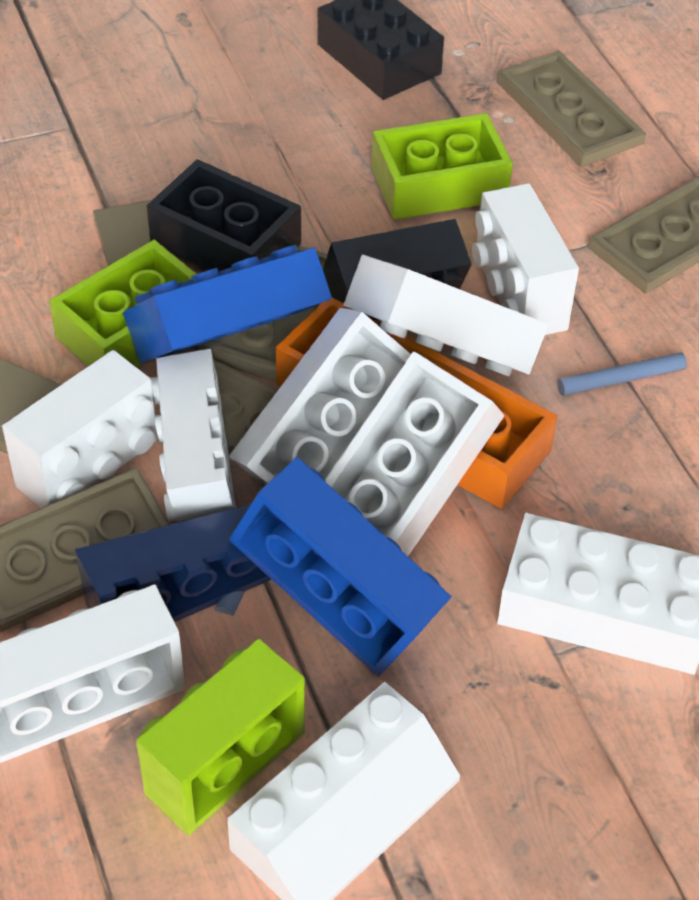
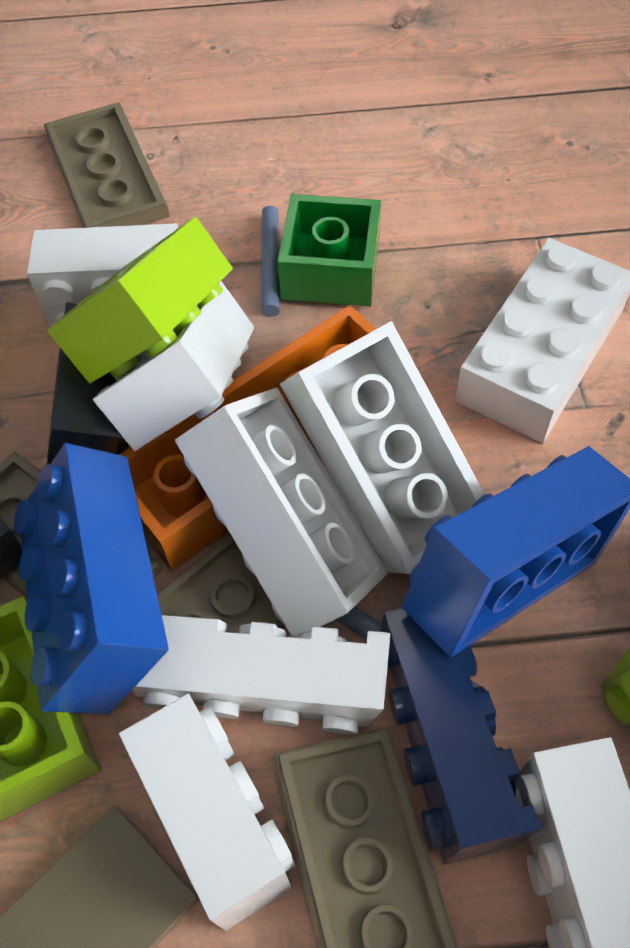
camera: 70 degrees left, 10 degrees up
none -> lime brick [46,216,233,384]
none -> green brick [278,194,381,307]

